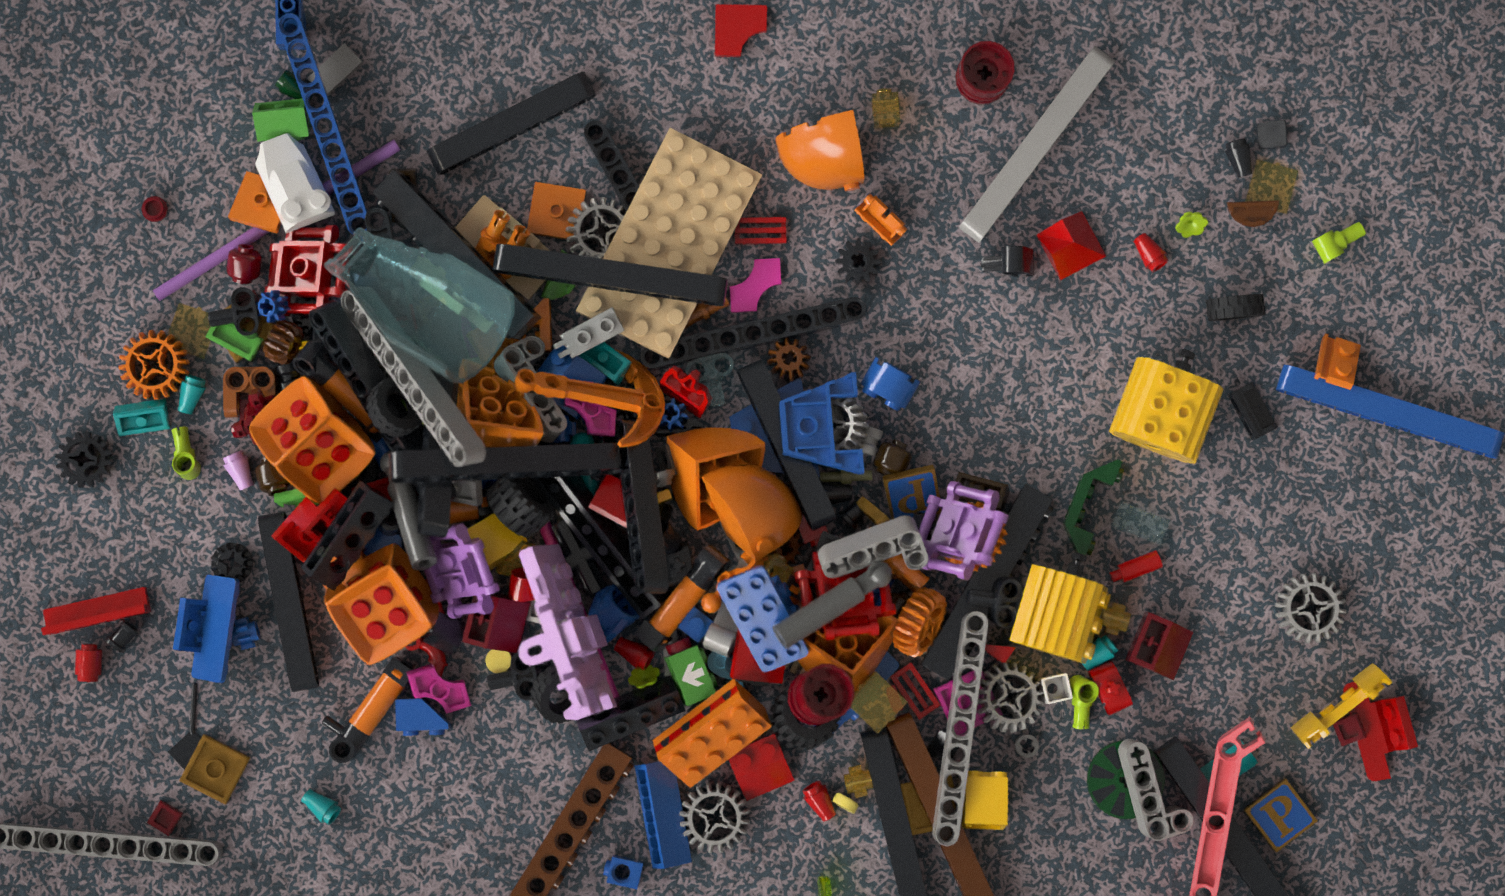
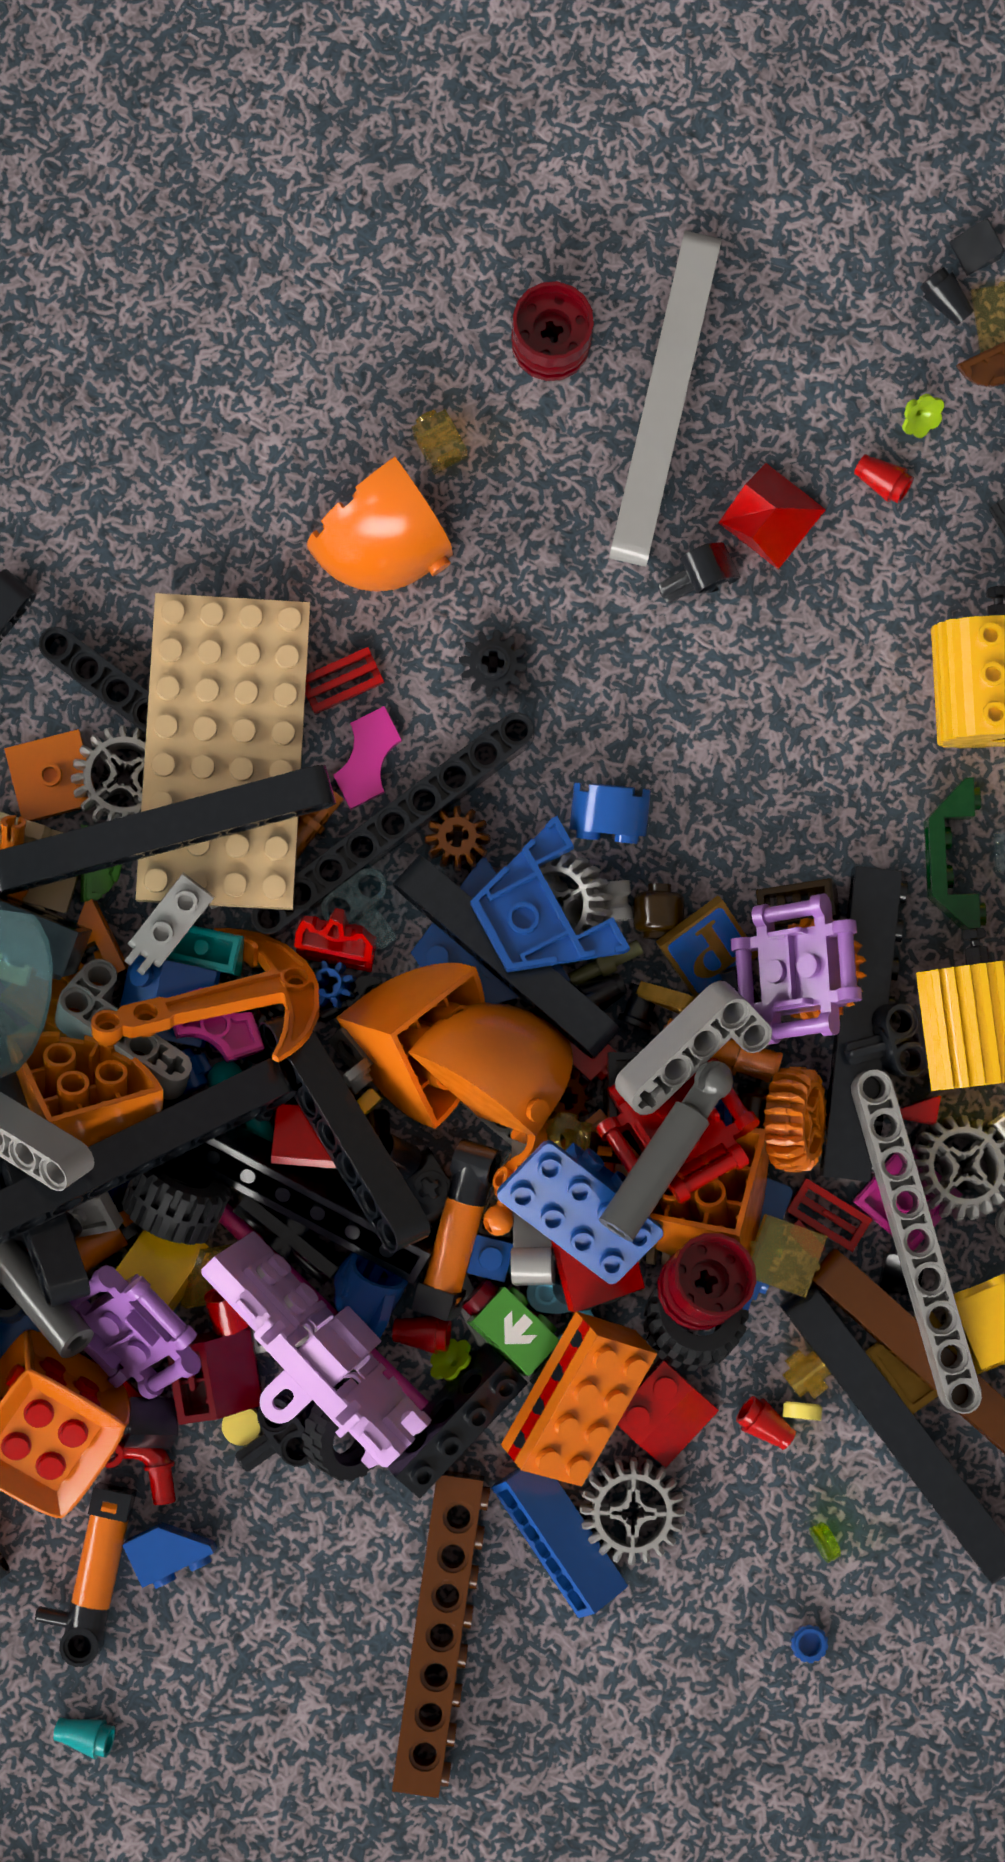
camera: 20 degrees left, 0 degrees up
dark pink tile [406,664,471,714] -> none
blue brick [603,855,644,889] -> none
red tile [715,4,767,57] -> none
orange hinge [854,194,908,246] -> none

